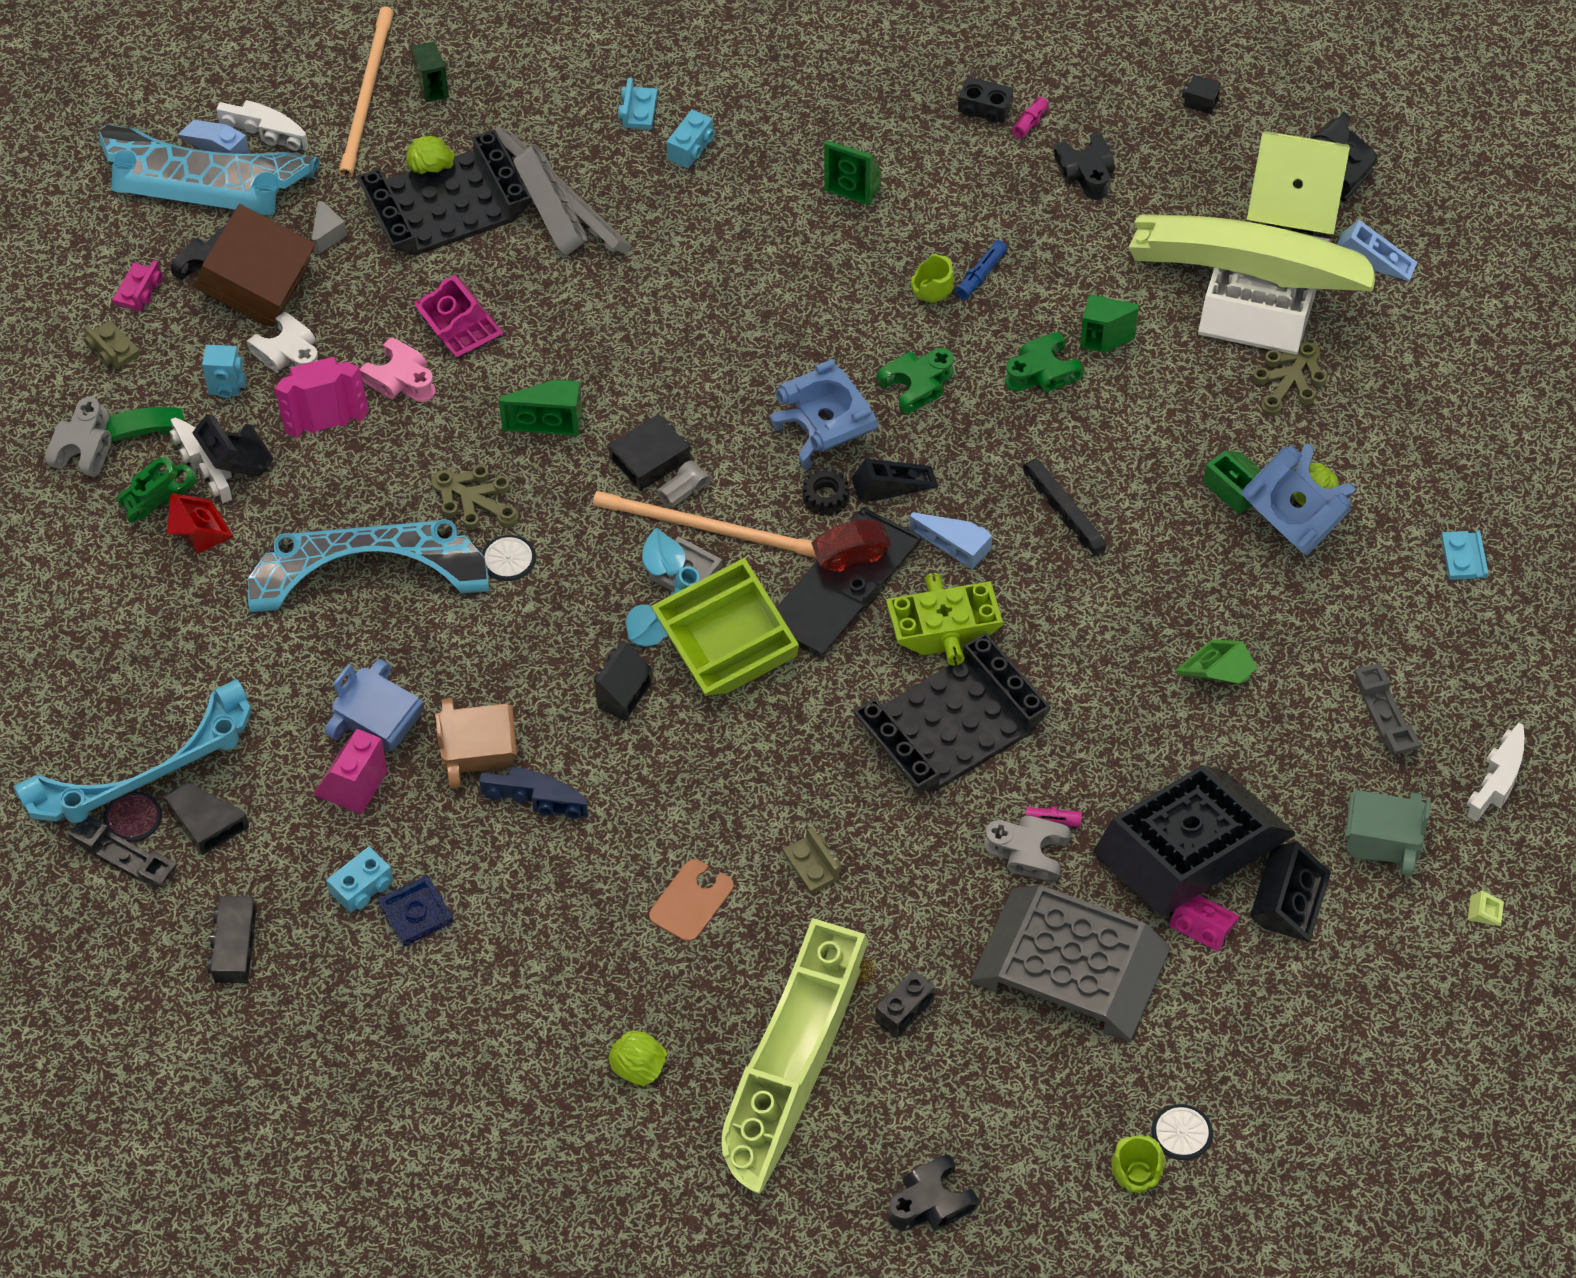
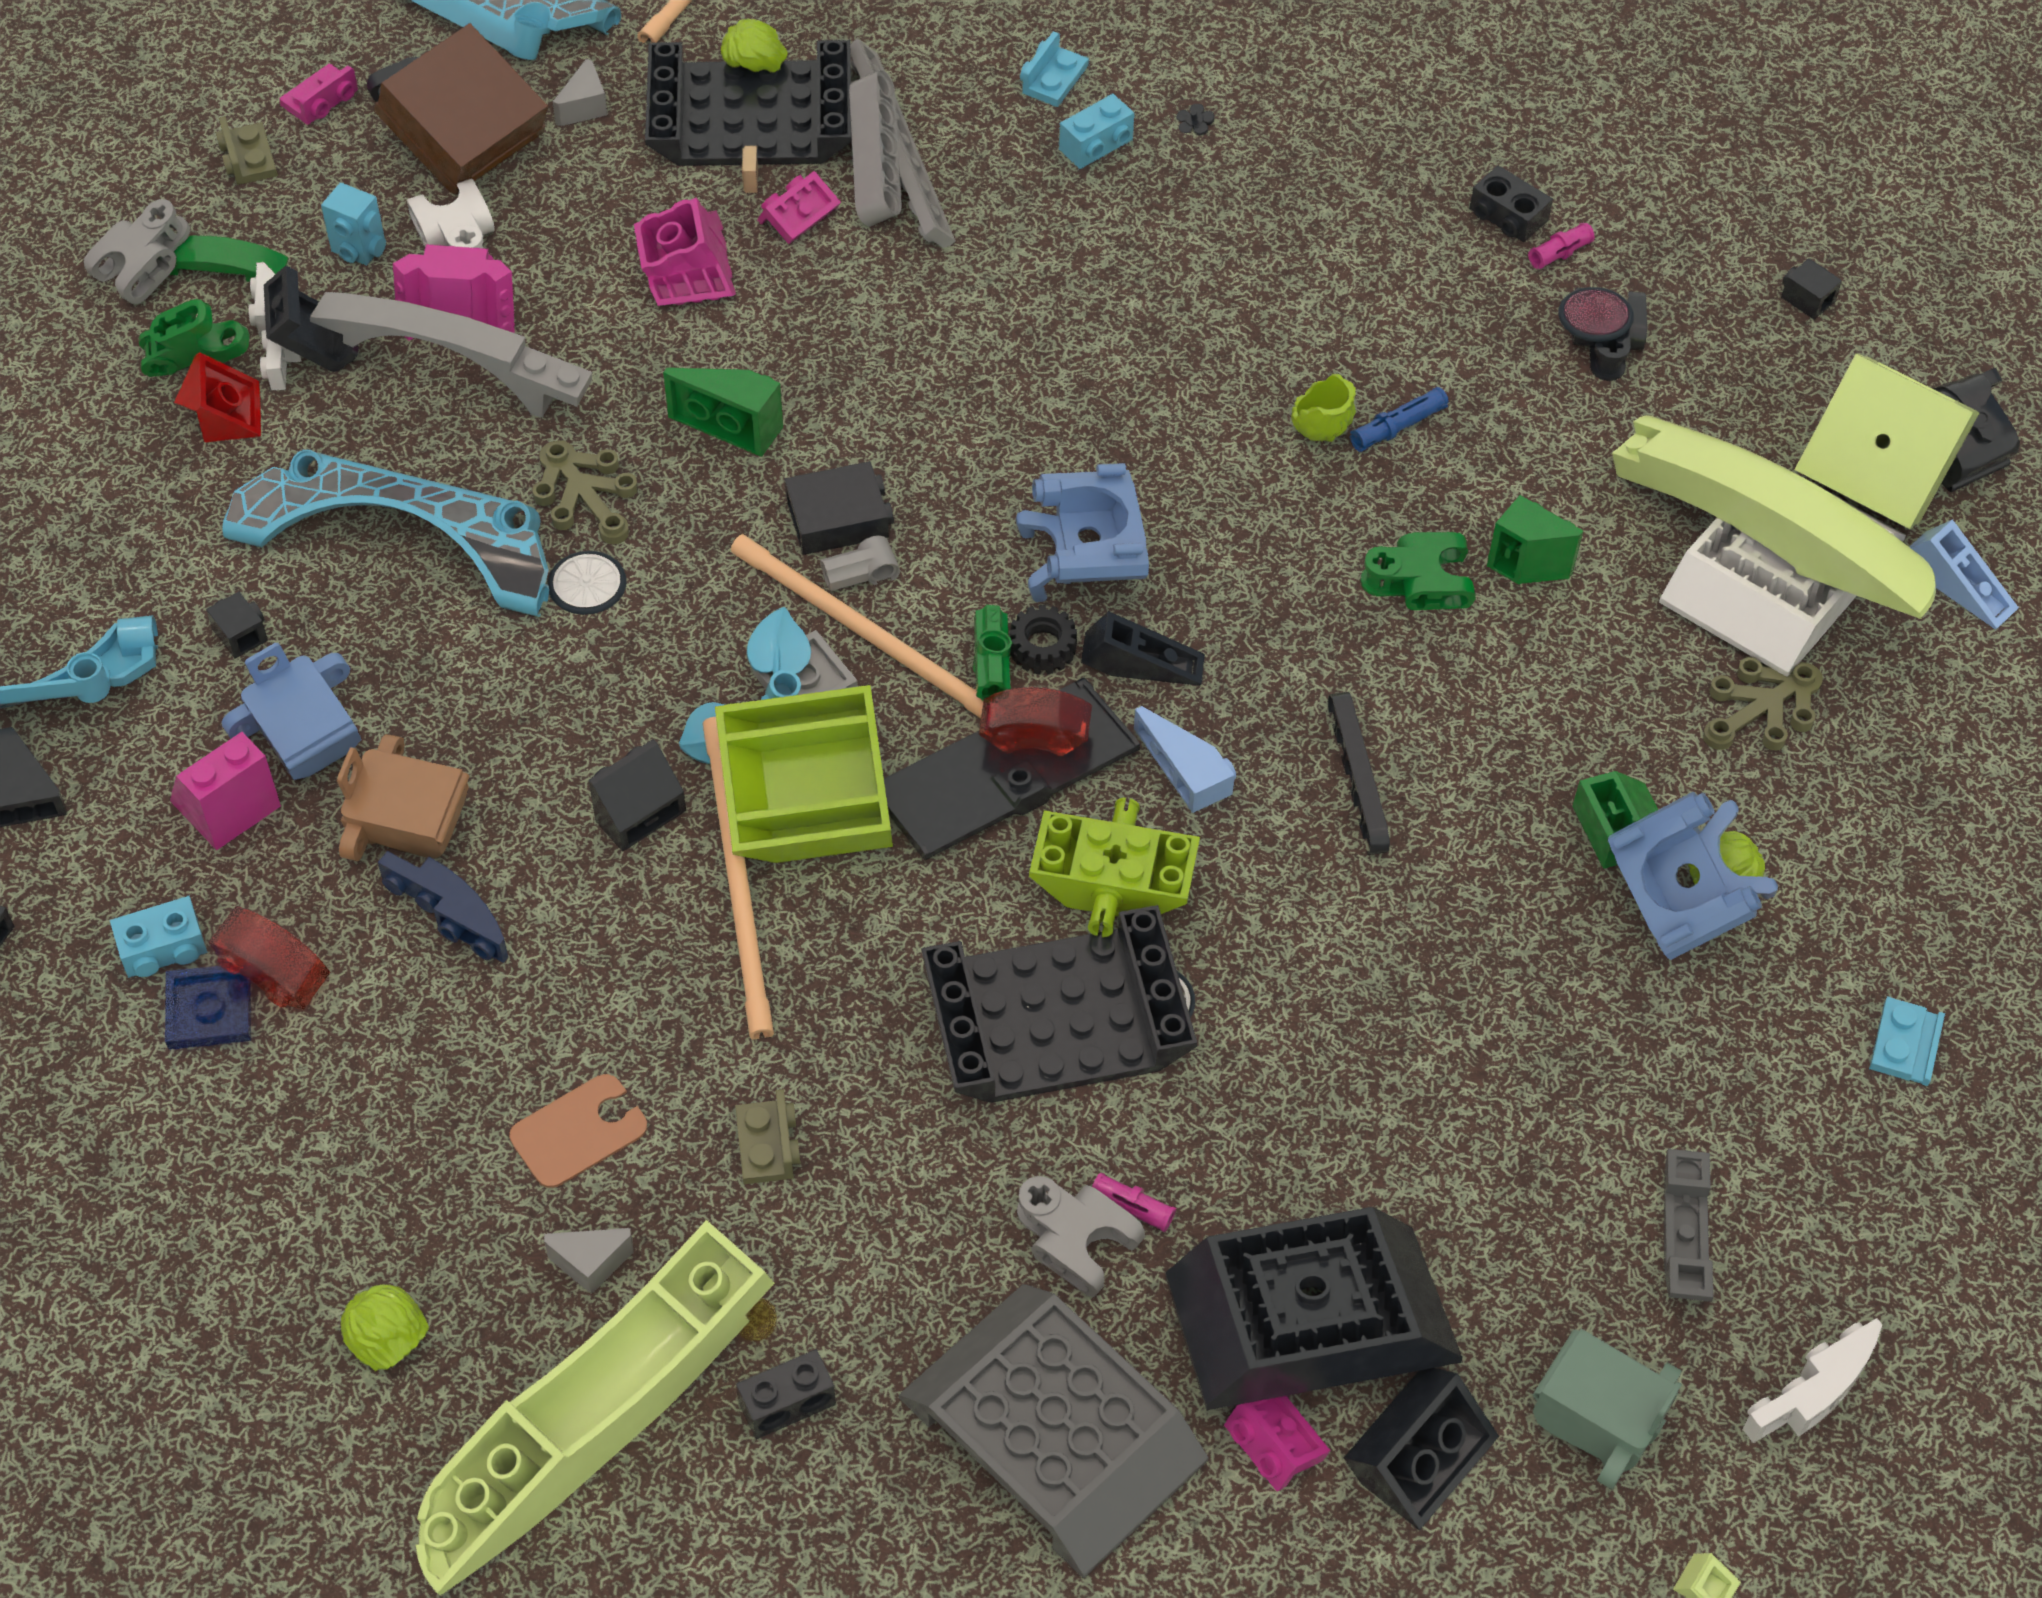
camera: 20 degrees right, 0 degrees up
bright pink piece [360,338,436,402] -> none
green slope [824,140,881,205] -> none
green piece [876,348,954,415] -> none
bright green slope [1175,639,1257,684] -> none
none -> black brick [206,592,268,659]
none -> clear red brick [208,906,331,1010]
none -> light grey slope [310,292,592,418]
none -> light grey slope [544,1228,633,1294]
none -> light nougat piece [703,717,774,1040]
none -> tan tile [742,146,758,193]
none -> dark pink bracket [757,171,841,244]
none -> green piece [972,604,1012,706]
none -> black plant [1176,104,1215,135]
none -> clear pink wheel [1558,287,1634,342]

